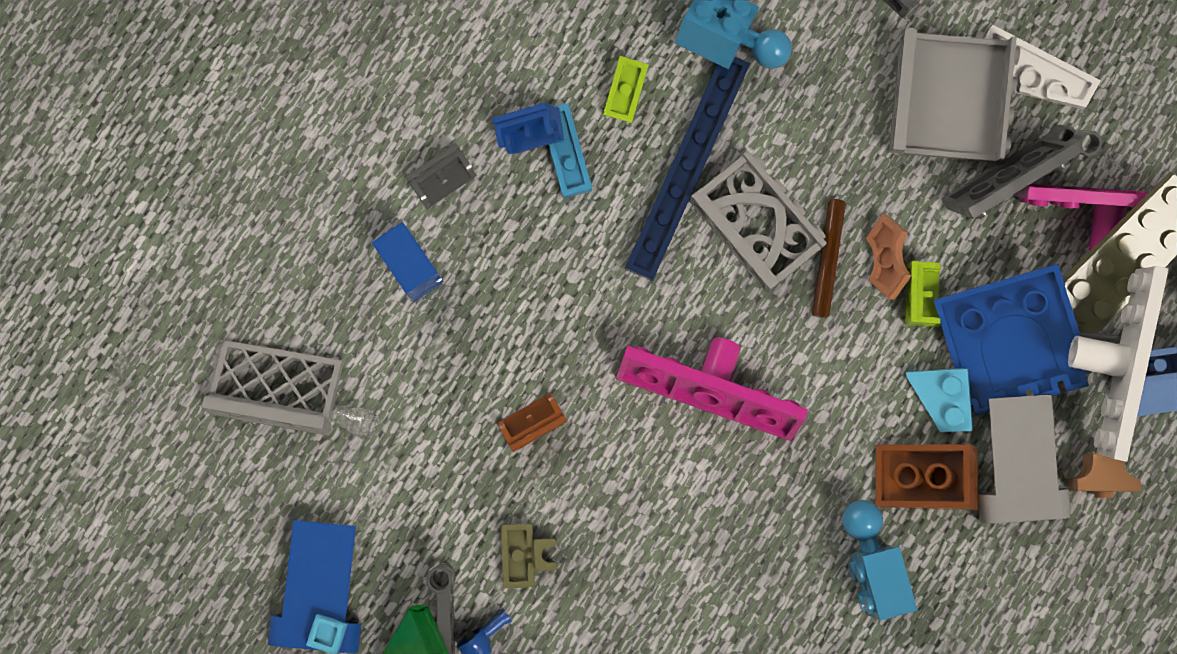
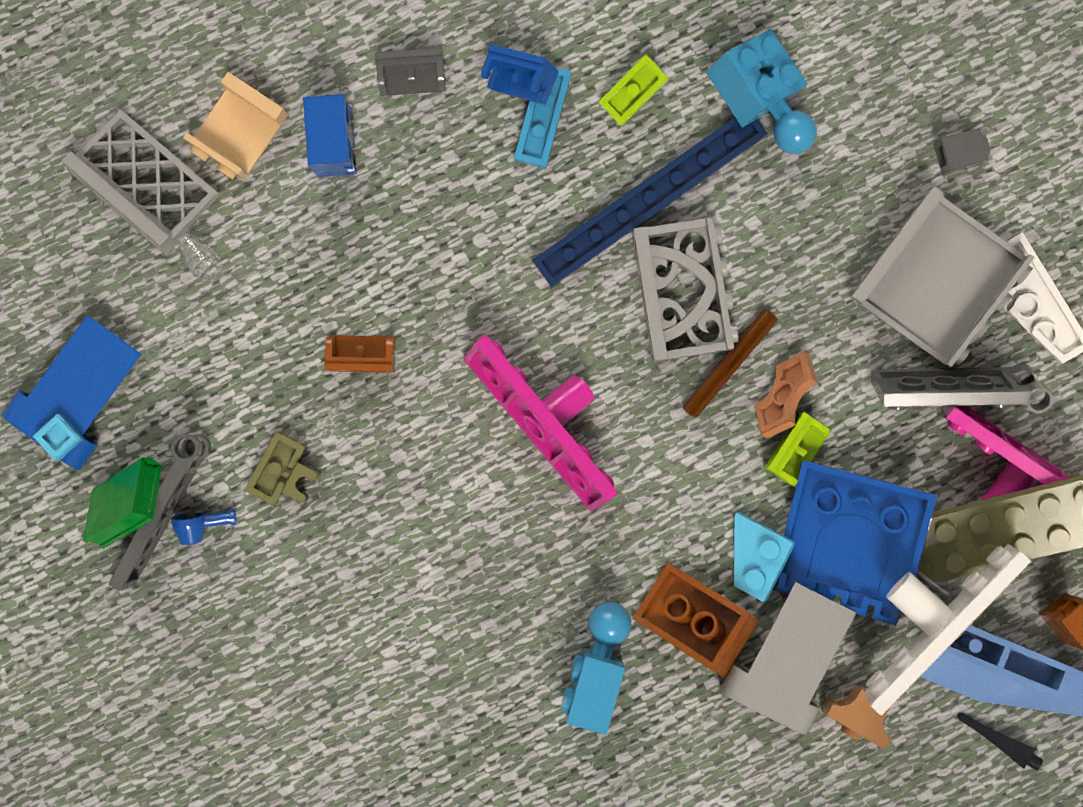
camera: 30 degrees right, 5 degrees up
none -> tan panel [183,72,288,180]

